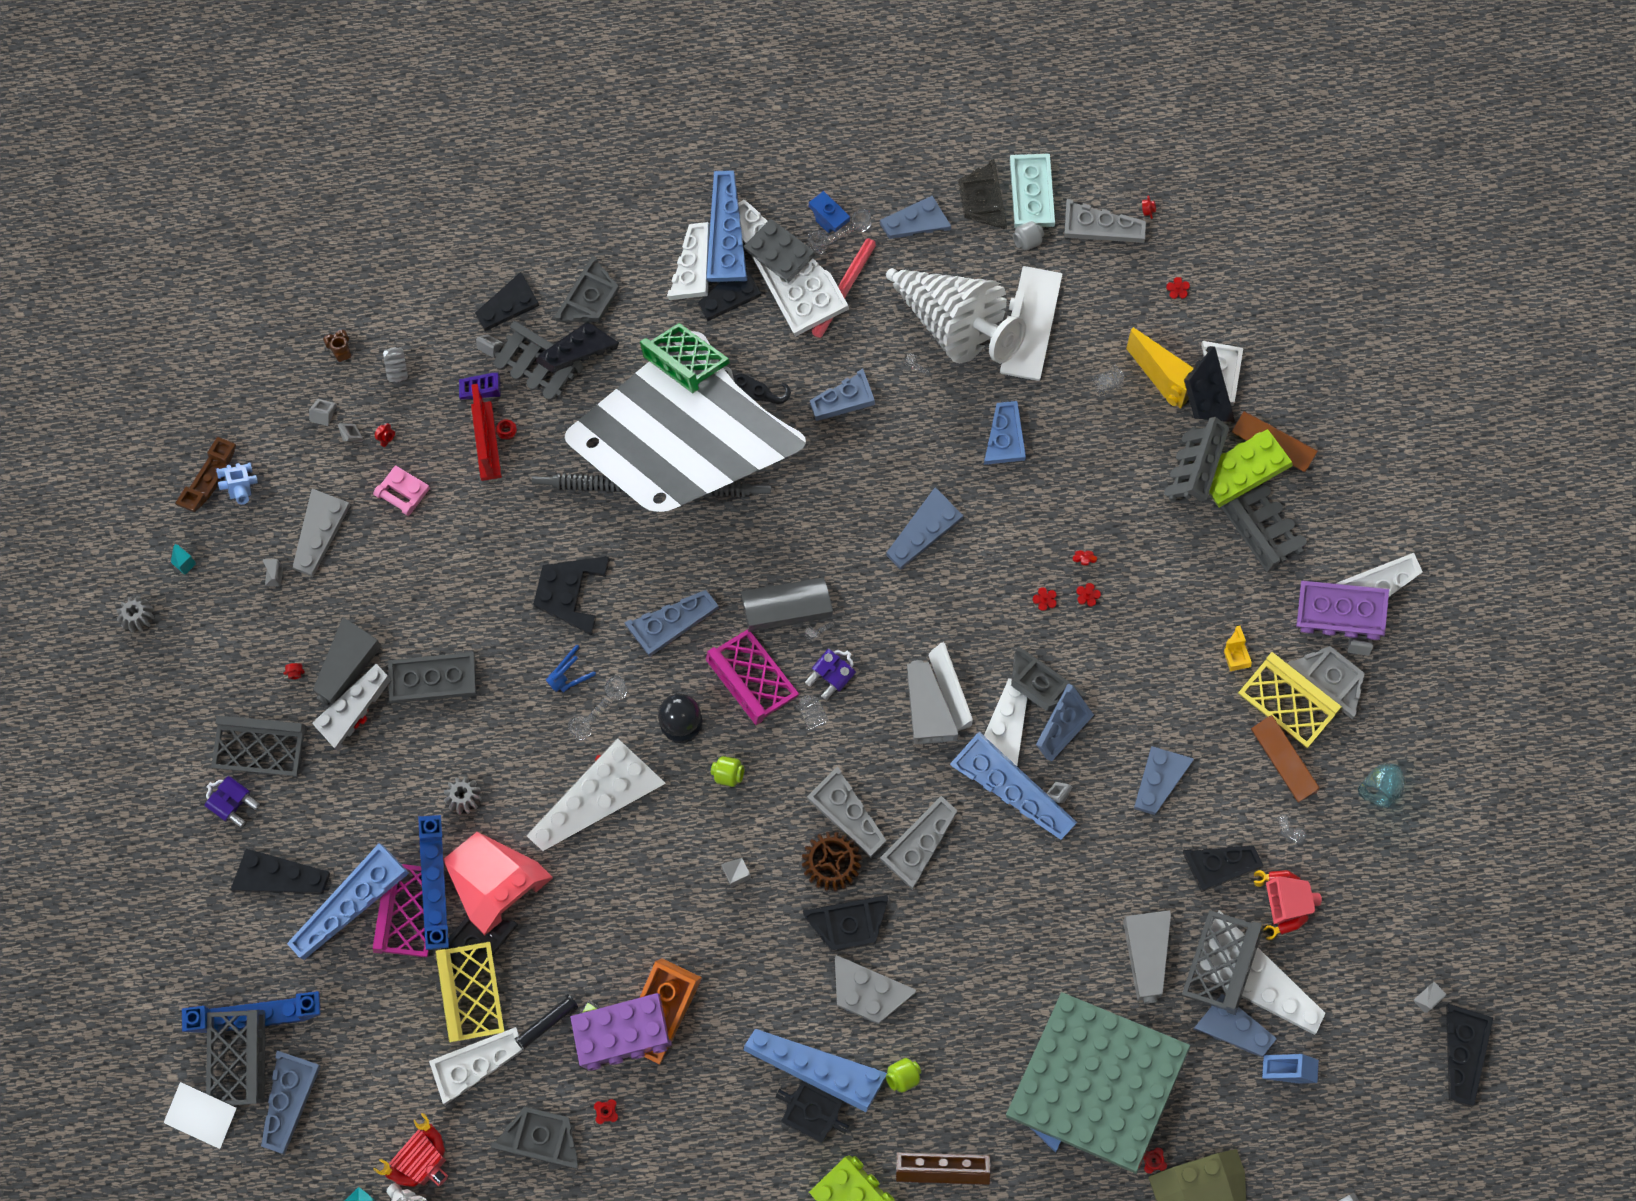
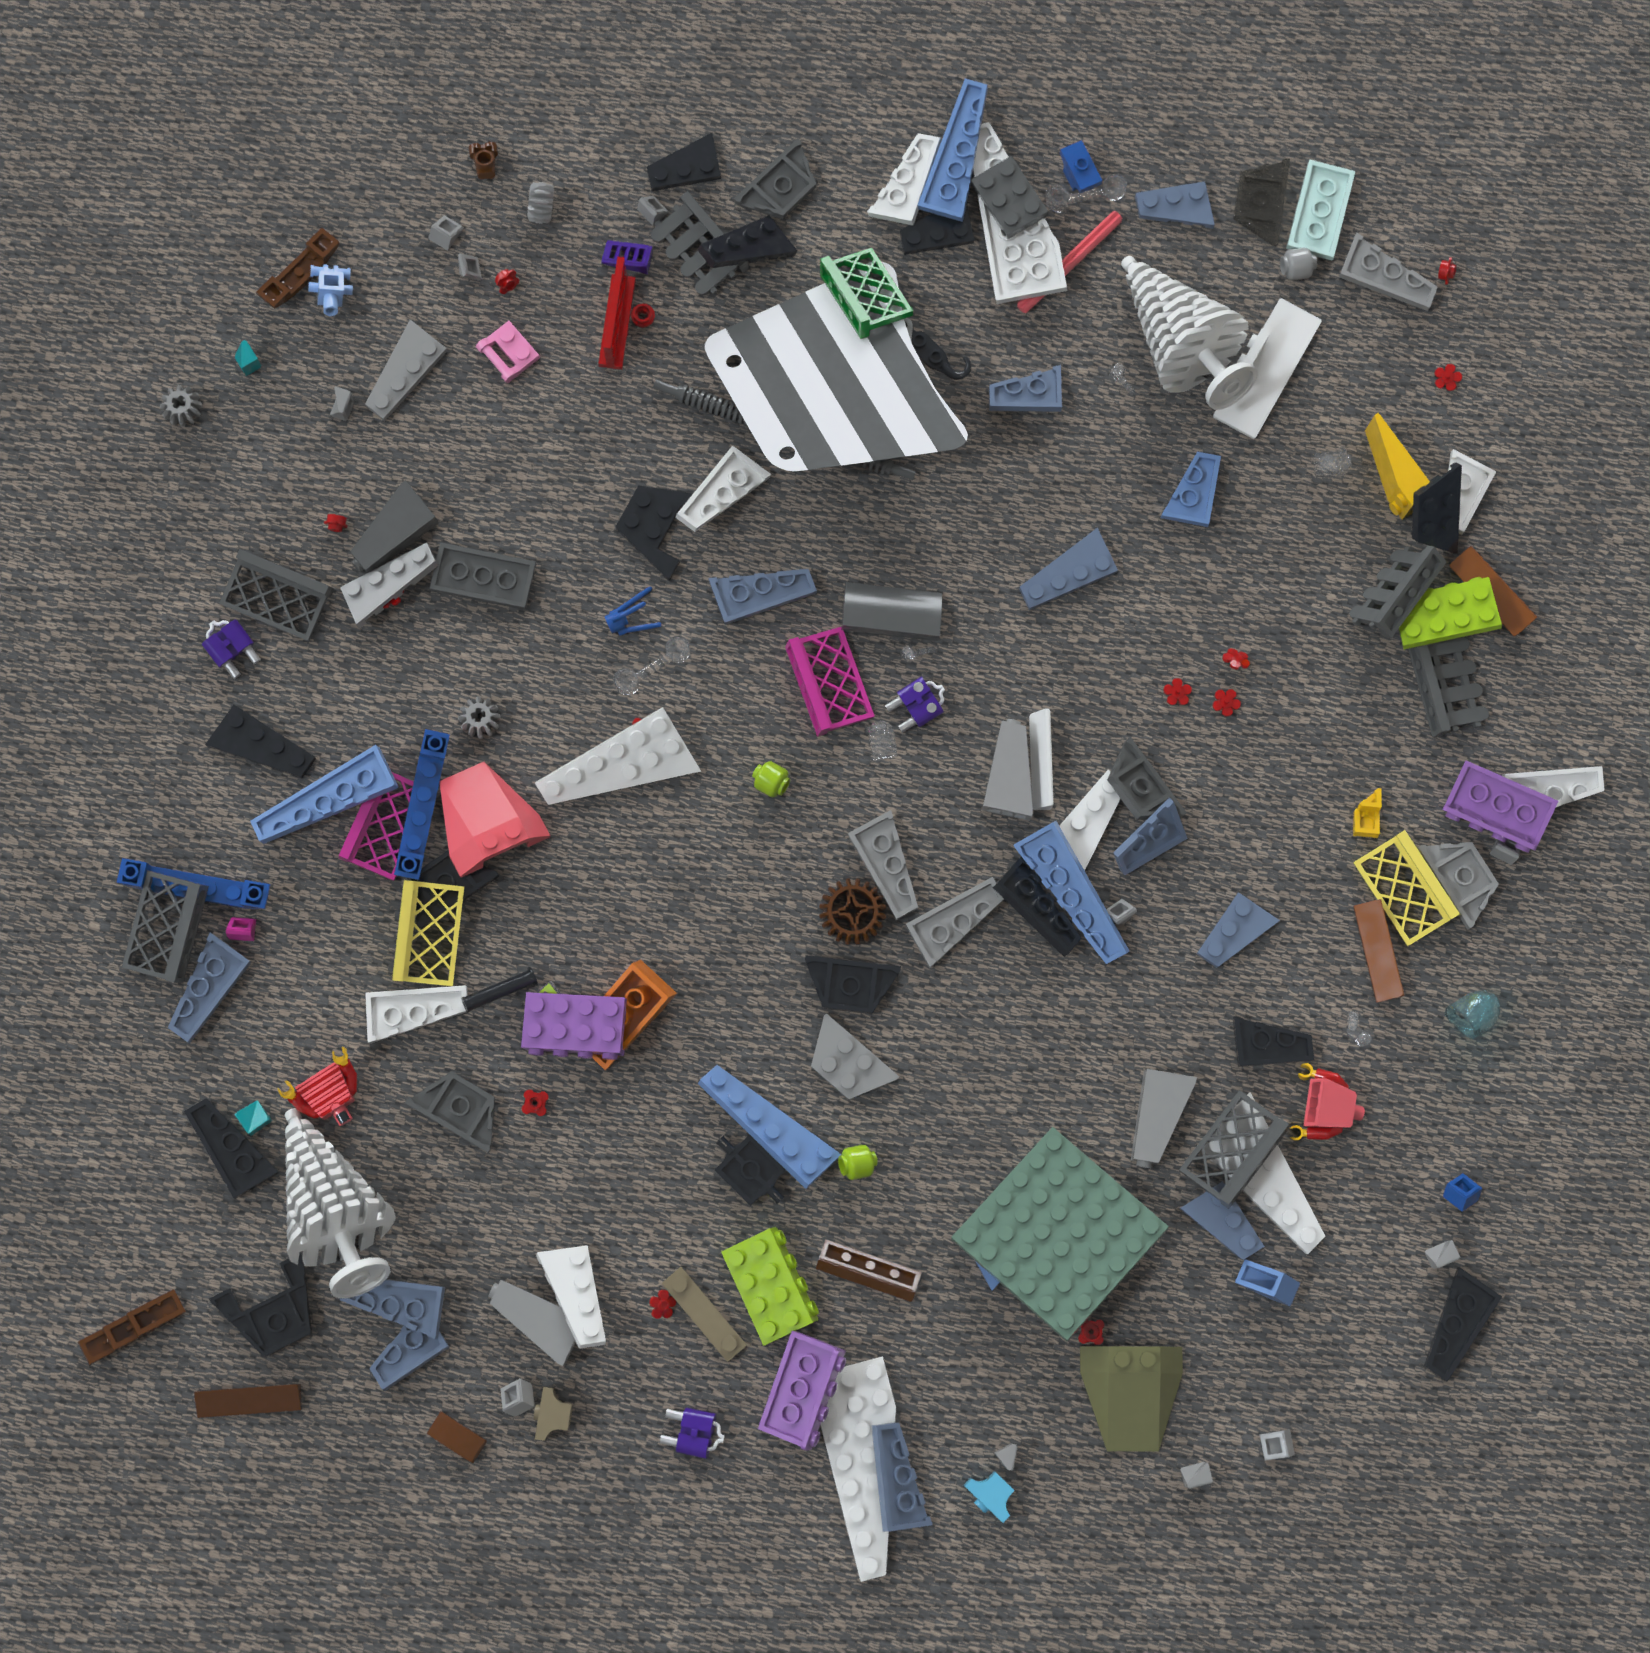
camera: 10 degrees right, 10 degrees up
white sticker [164,1082,237,1149] -> none
black tile [658,693,703,744] -> none
light grey slope [721,858,751,887] -> none
none -> dark pink slope [226,917,256,941]
none -> white wing [675,446,771,532]
none -> black wing [993,856,1082,957]
none -> blue slope [1443,1173,1482,1212]

